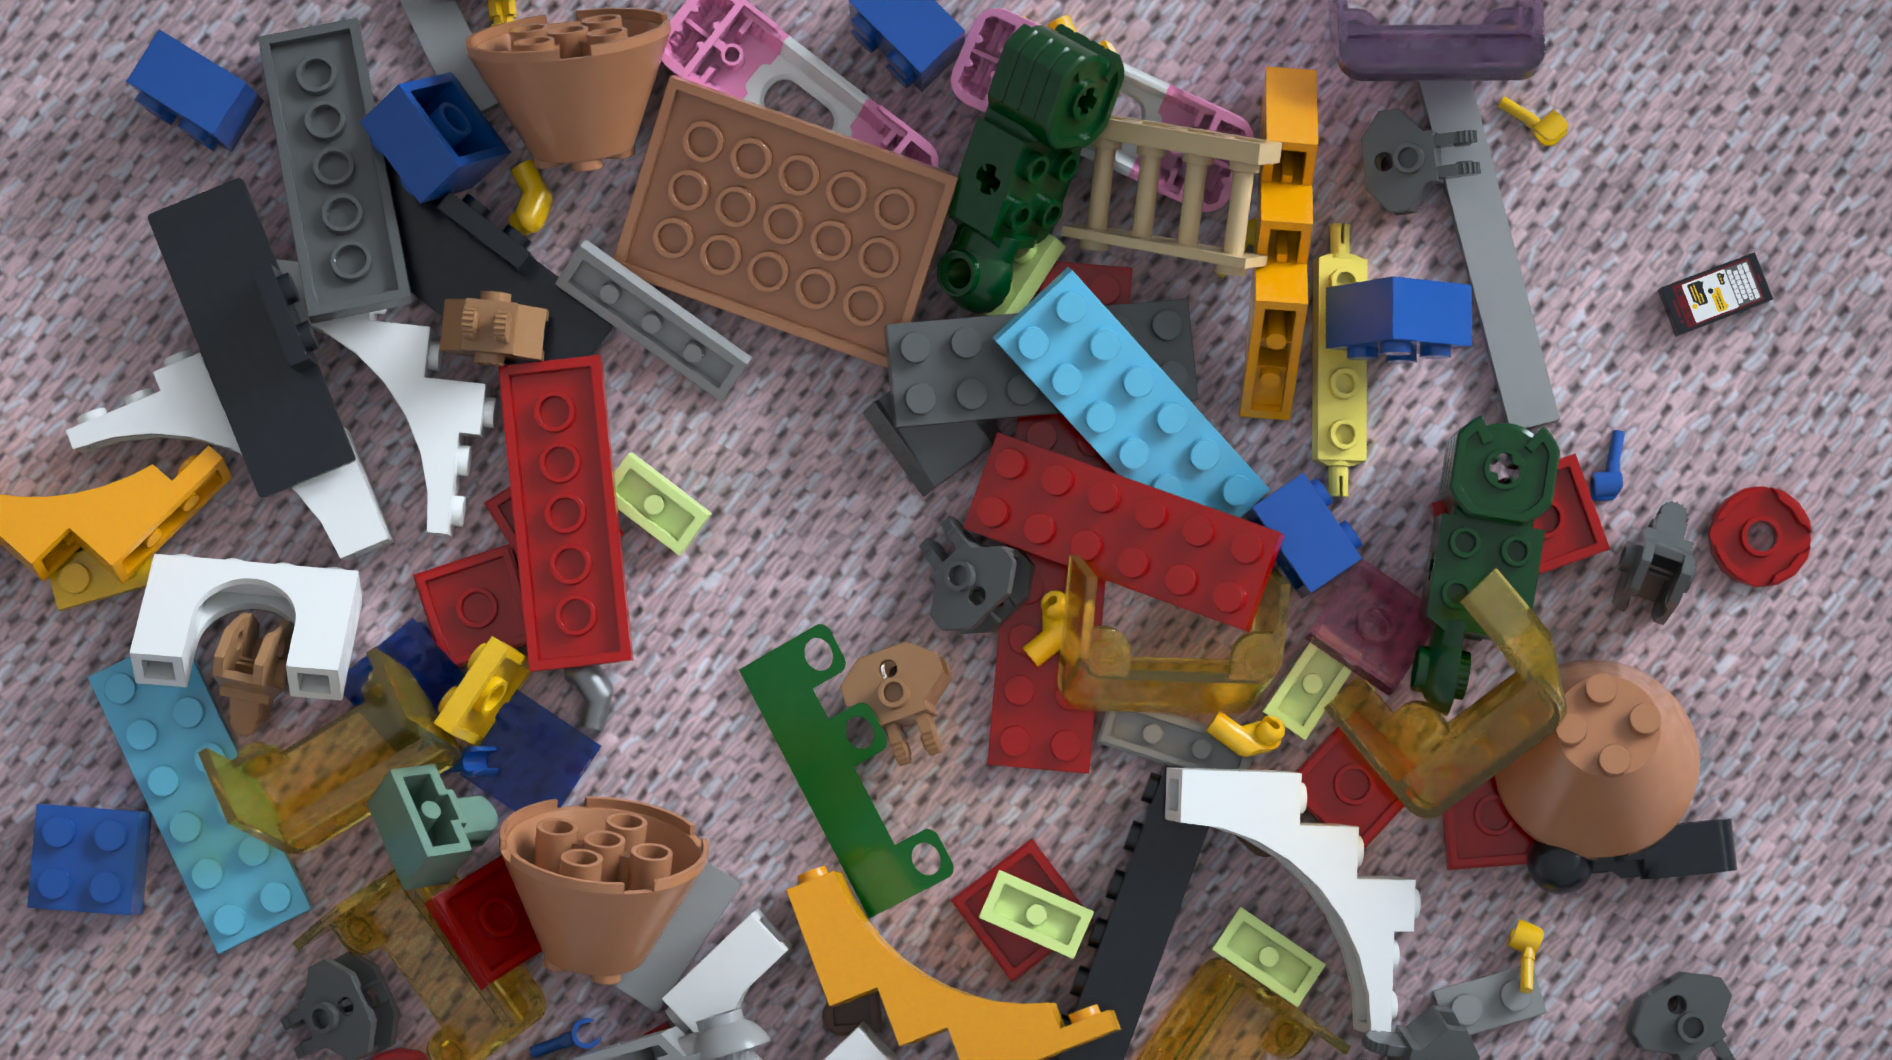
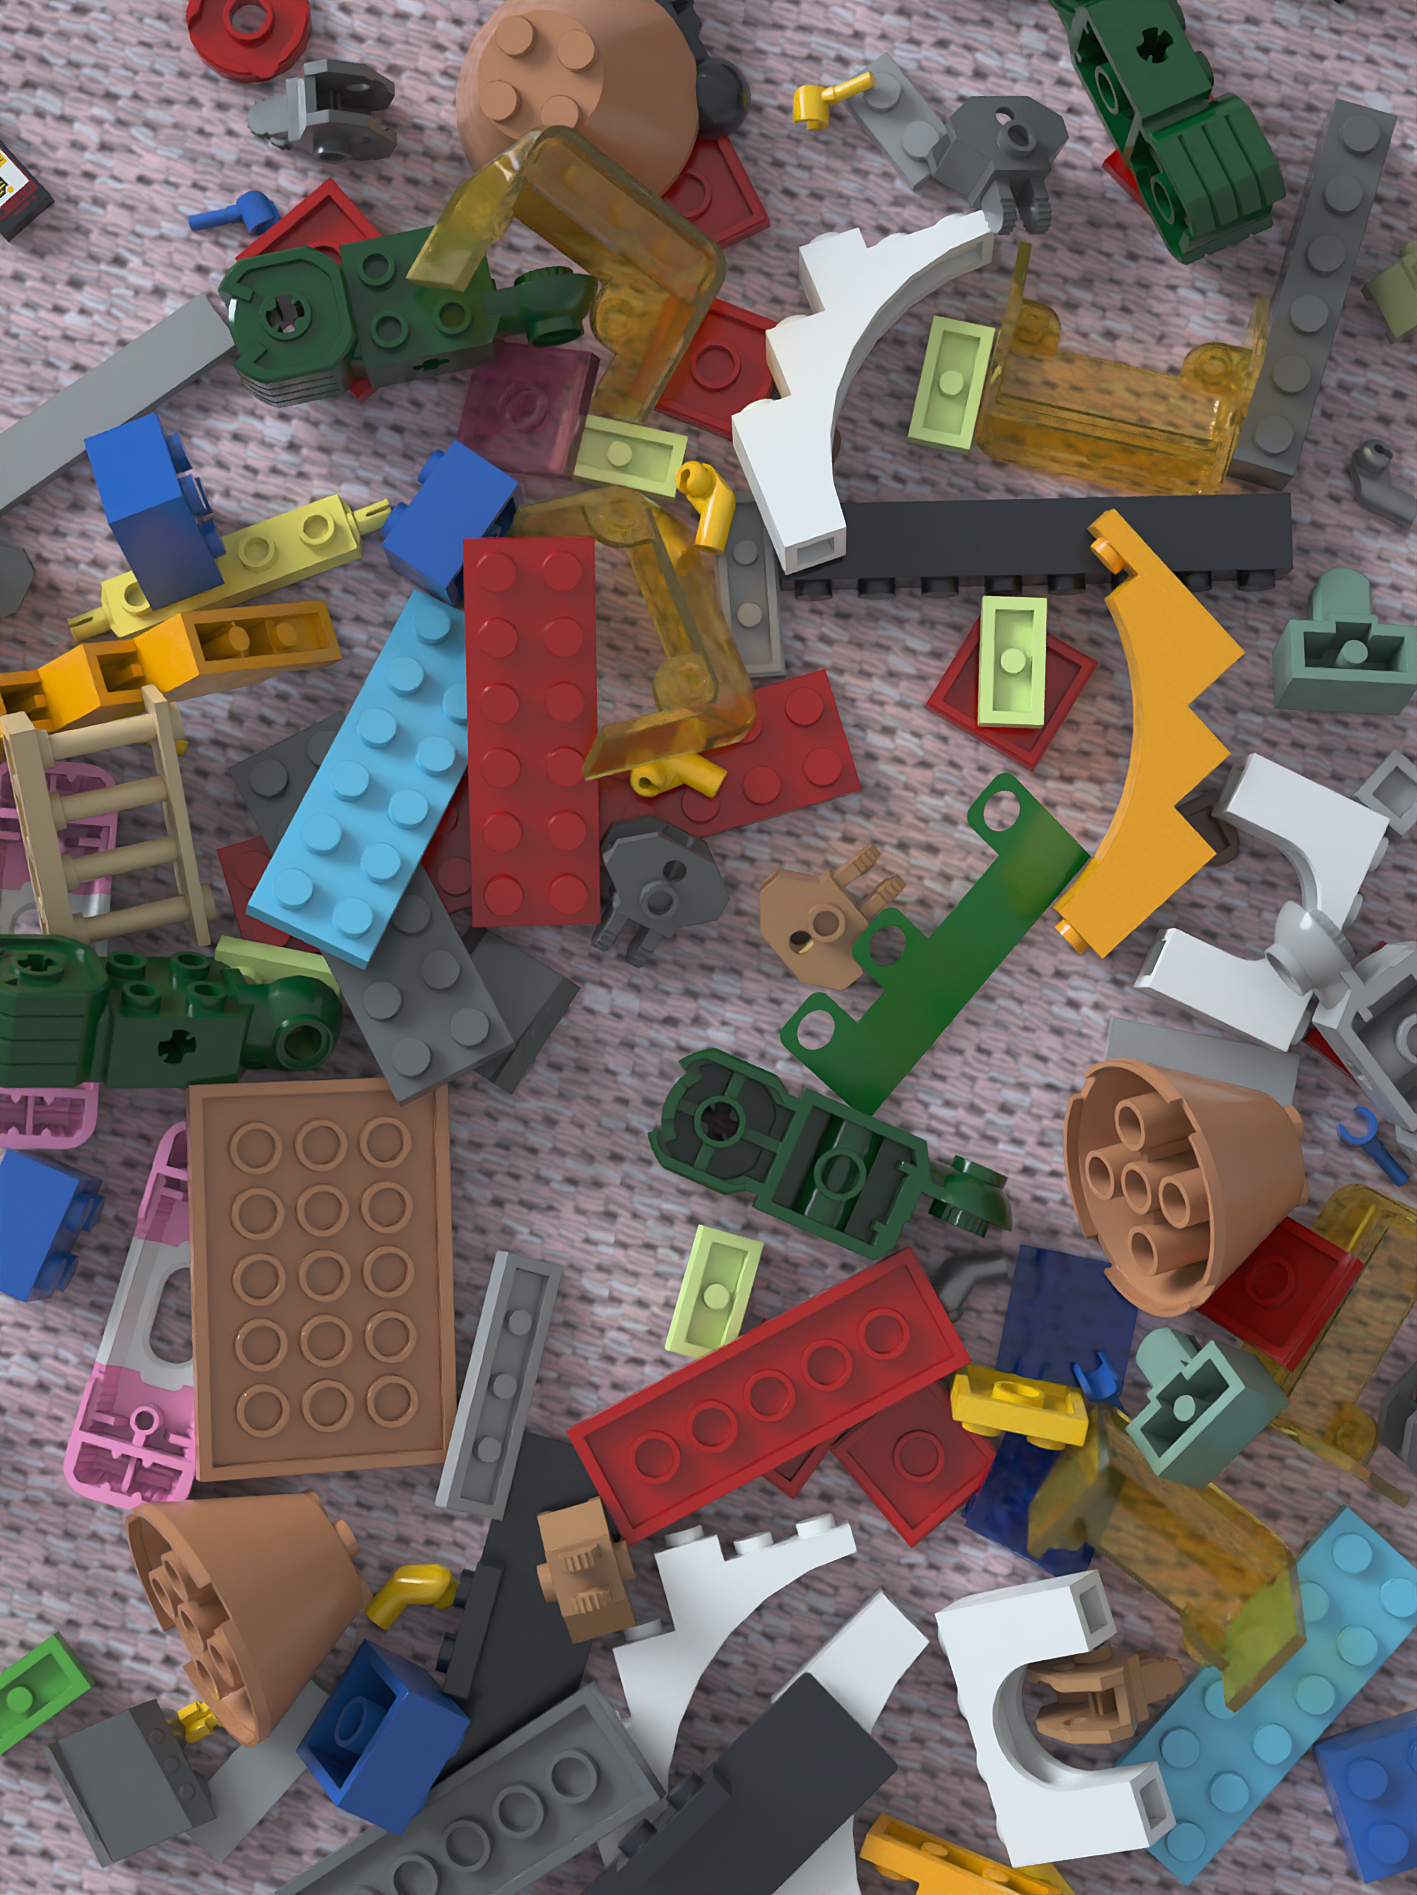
camera: 115 degrees left, 0 degrees up
none -> dark green brick [647,1048,1013,1261]

